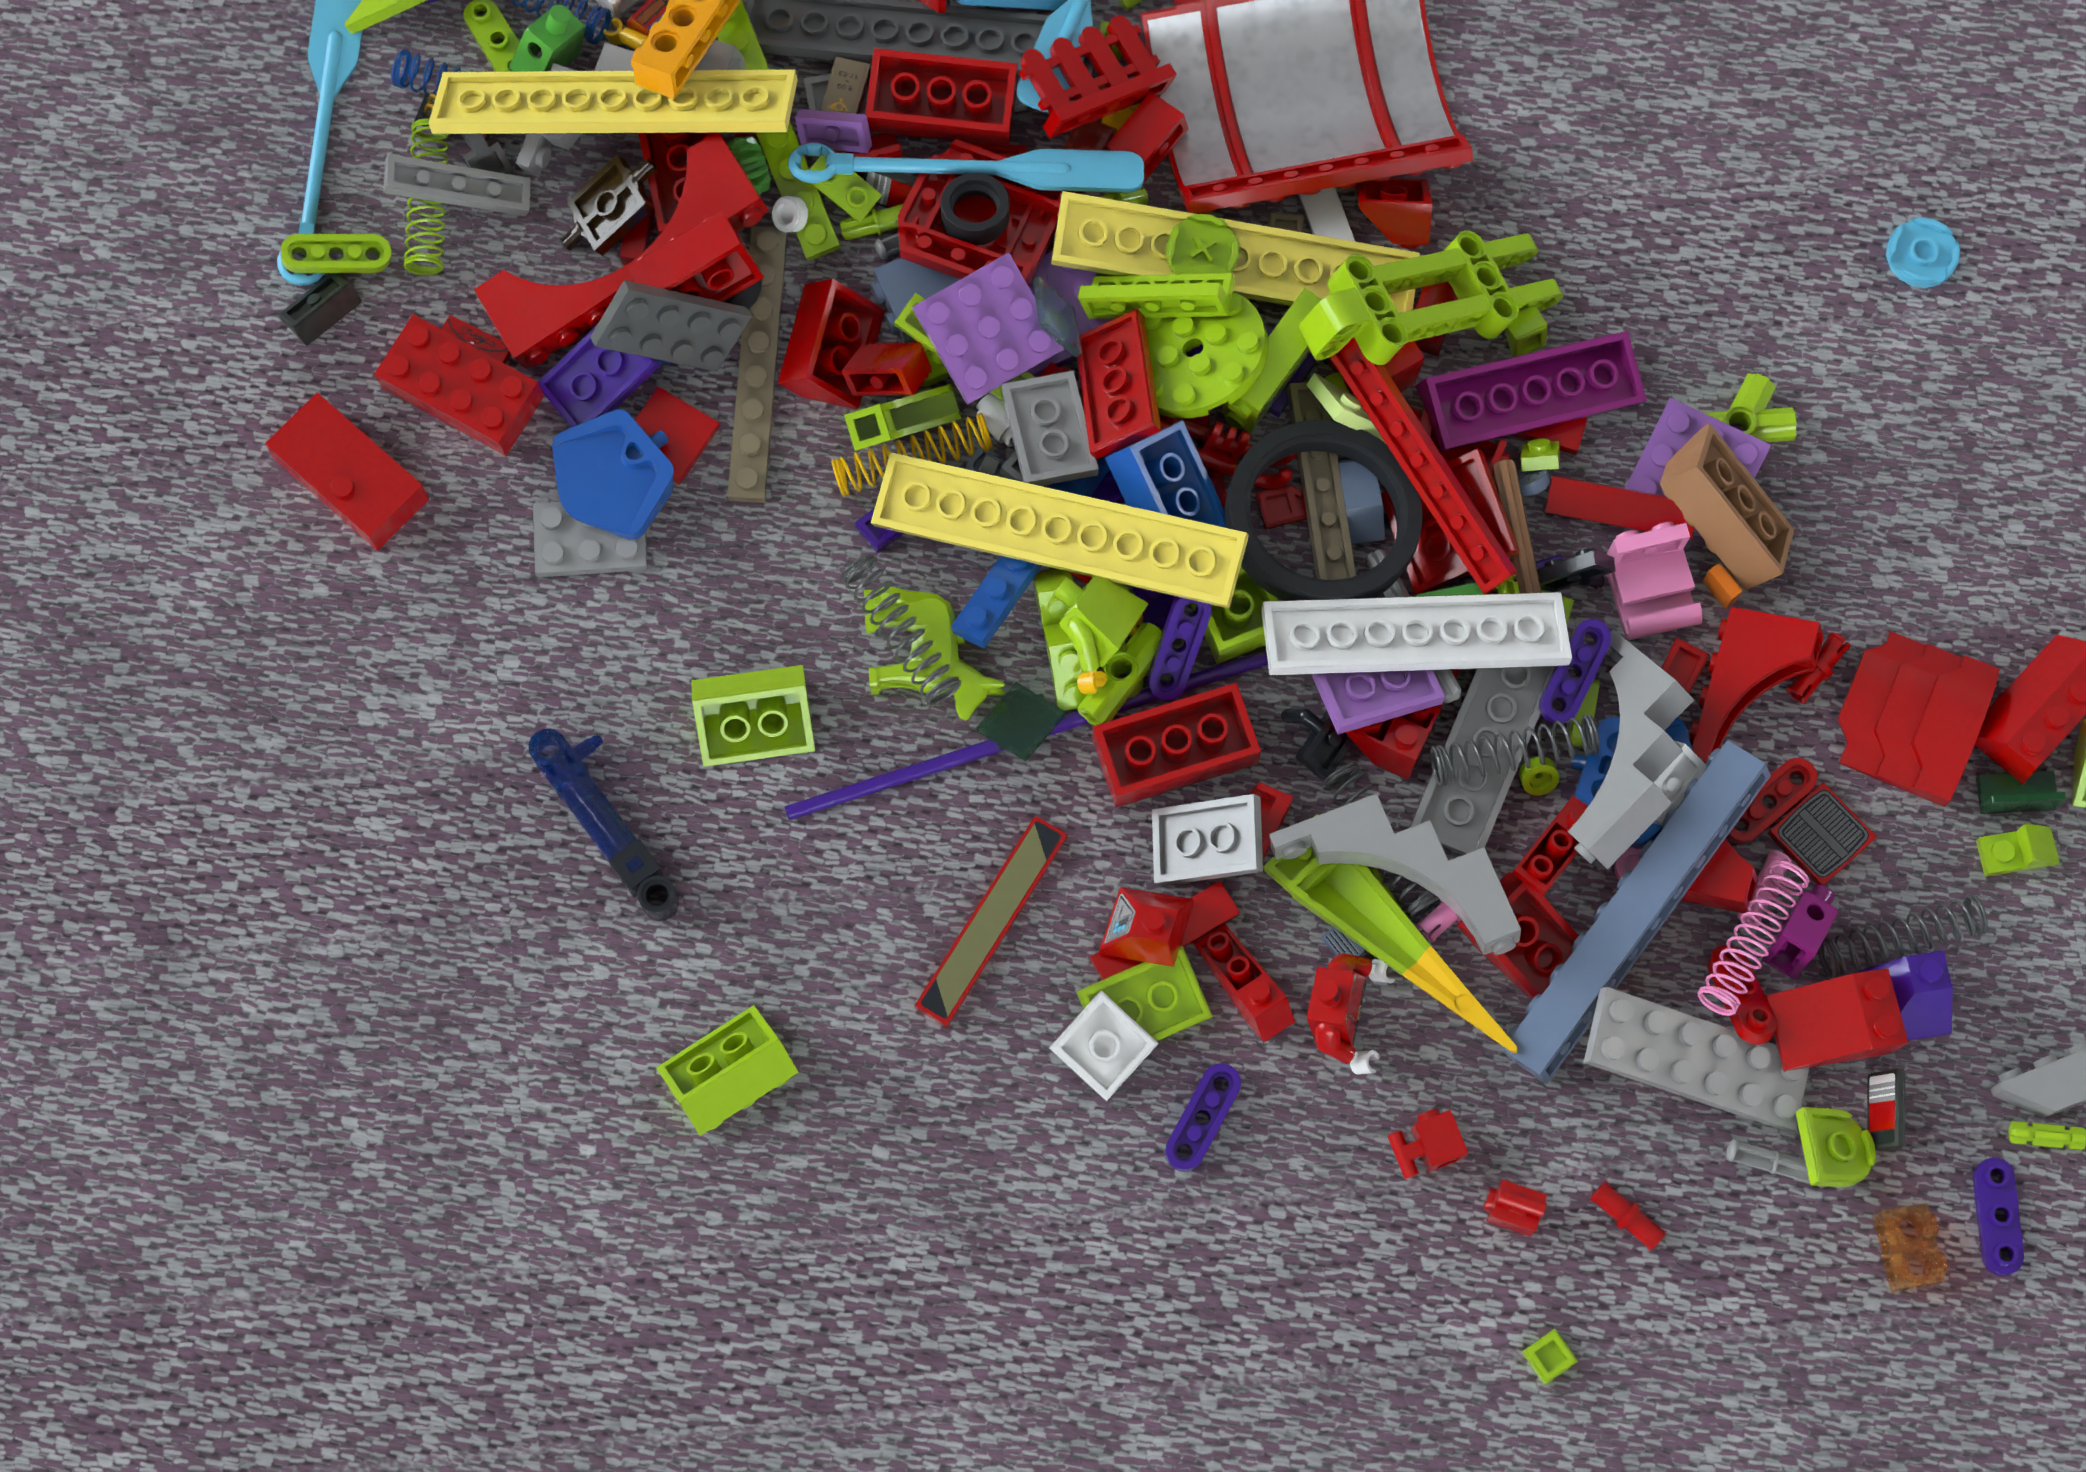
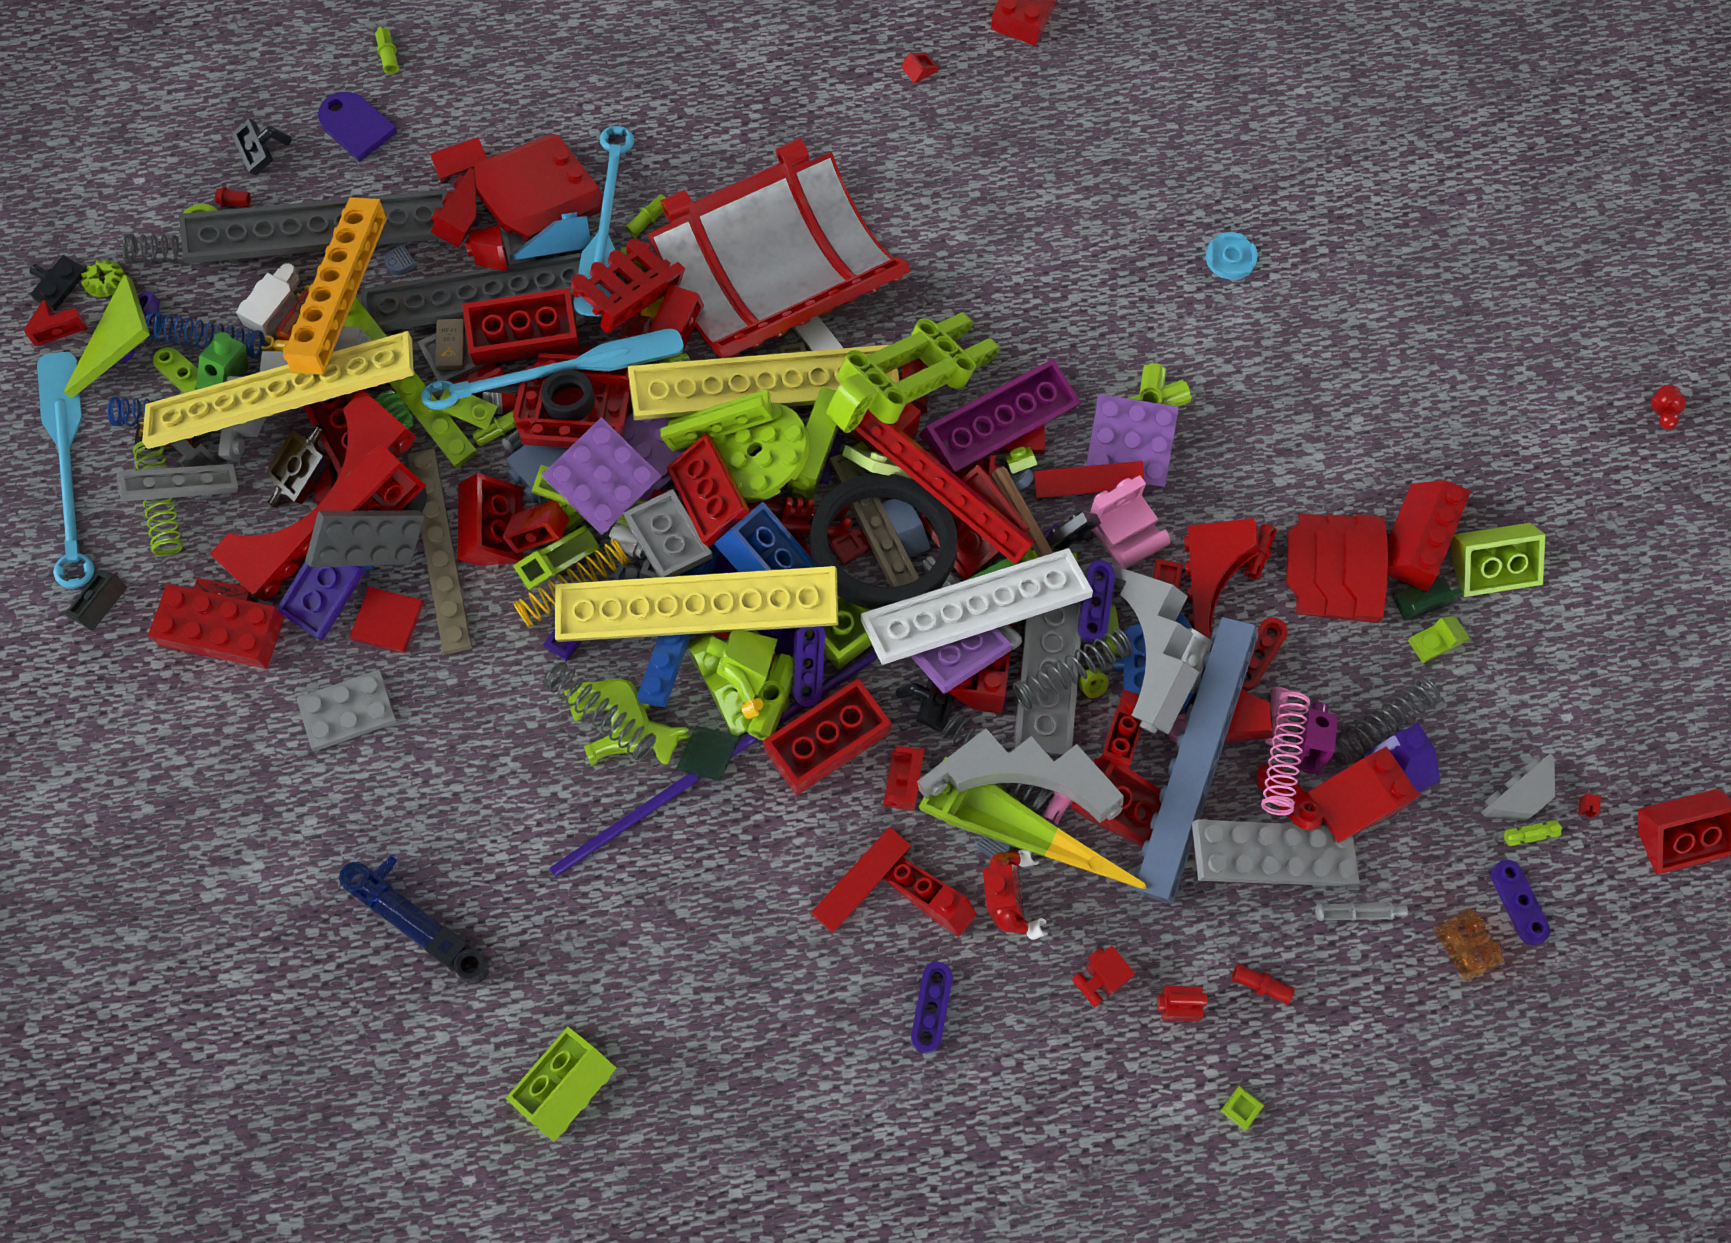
camera: 20 degrees left, 5 degrees down
red brick [265,392,429,551] -> none
lime plate [280,234,391,273] -> none
blue animal [552,409,674,540] -> none
lime slope [691,665,815,767] -> none
white tile [772,196,808,233] -> none
medium lavender plate [795,109,872,153] -> none
olive tile [914,816,1067,1027] -> none
clear light blue piece [1033,276,1081,357] -> none
white tile [1049,991,1159,1101] -> none
lime tile [1076,946,1213,1041] -> none
red slope [1099,887,1194,967] -> none
plate [1152,794,1263,886] -> none
lime tile [1166,214,1239,274] -> none
red slope [1355,178,1432,249] -> none
lime slope [1505,306,1548,357] -> none
medium nougat slope [1660,423,1794,591] -> none
orange tile [1702,563,1742,610] -> none
tile [1767,782,1877,886] -> none
lime tile [1795,1107,1876,1187] -> none
slope [1867,1068,1905,1152] -> none

